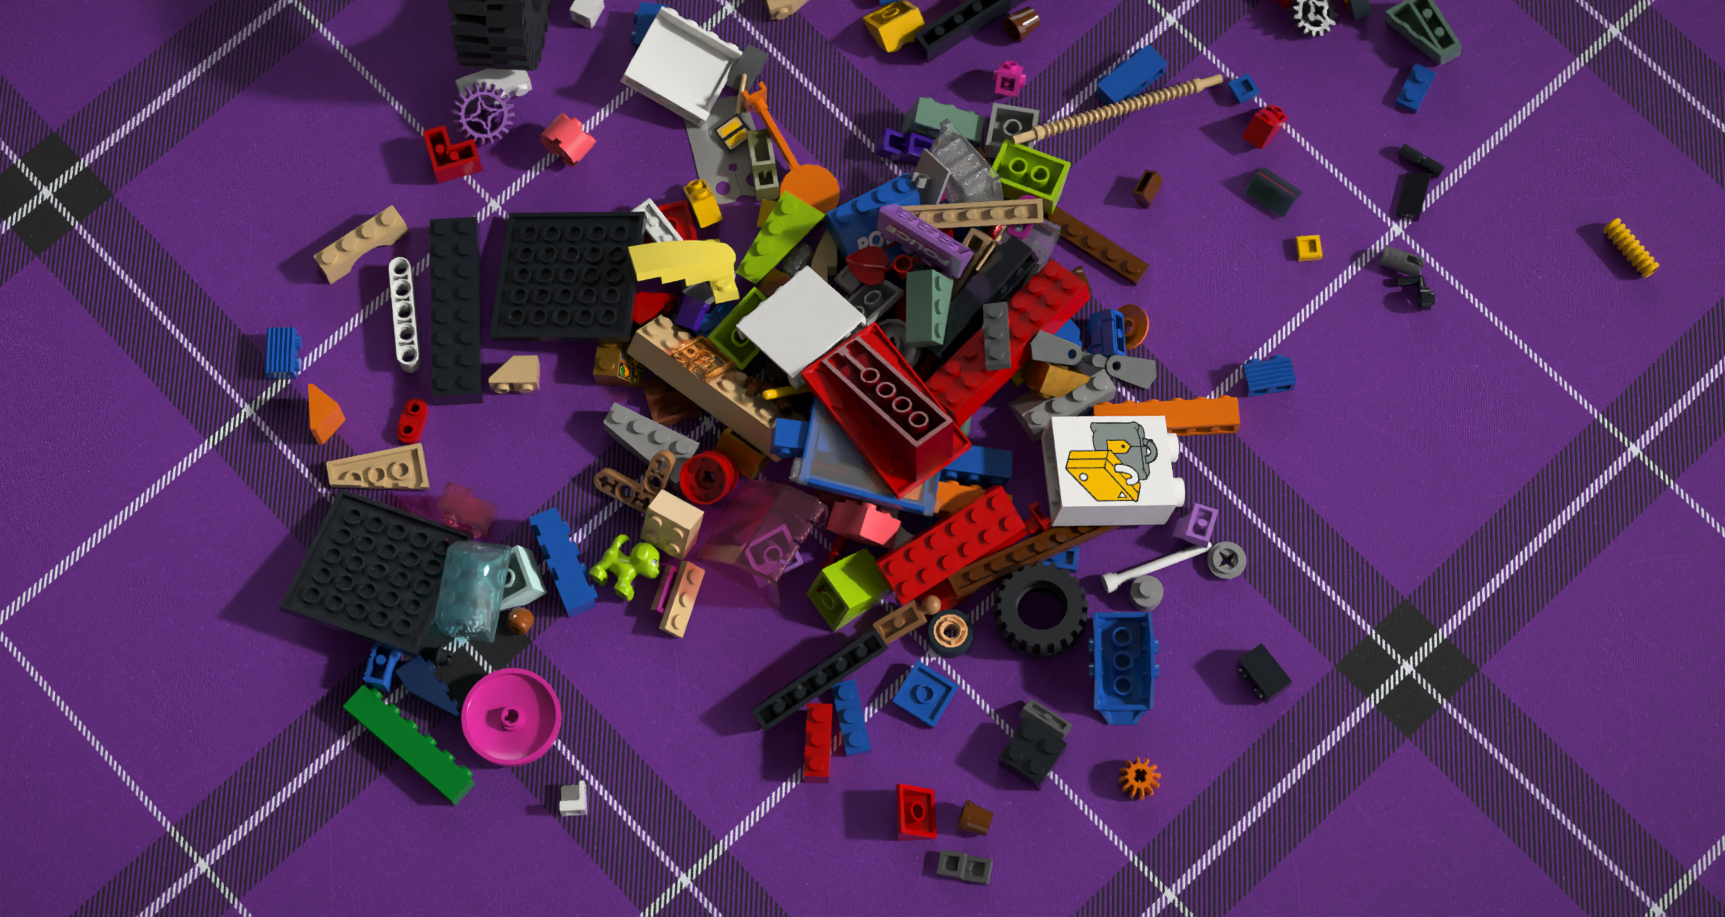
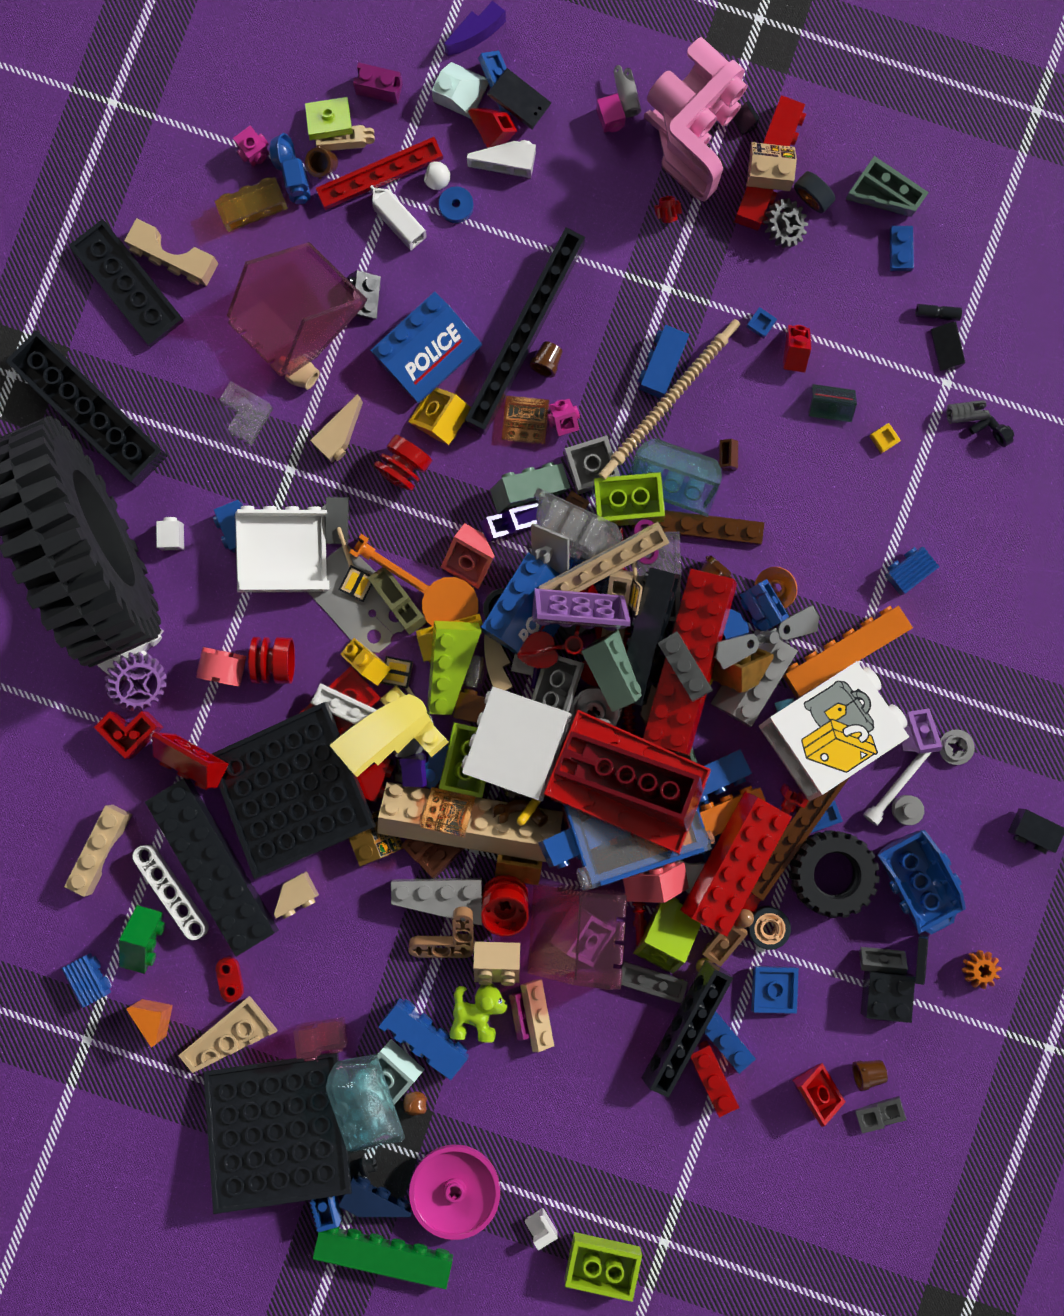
camera: 30 degrees left, 15 degrees up
none -> green brick [119,905,165,974]
none -> red slope [152,732,229,790]
none -> red wheel [248,637,295,684]
none -> red wheel [373,434,433,492]
none -> piece [380,656,415,696]
none -> coral slope [441,523,494,589]
none -> clear orange tile [502,396,549,444]
none -> lime brick [565,1232,642,1302]
none -> dark grey plate [617,961,688,1004]
none -> clear light blue windscreen [629,438,722,517]
none -> black tile [915,934,929,985]

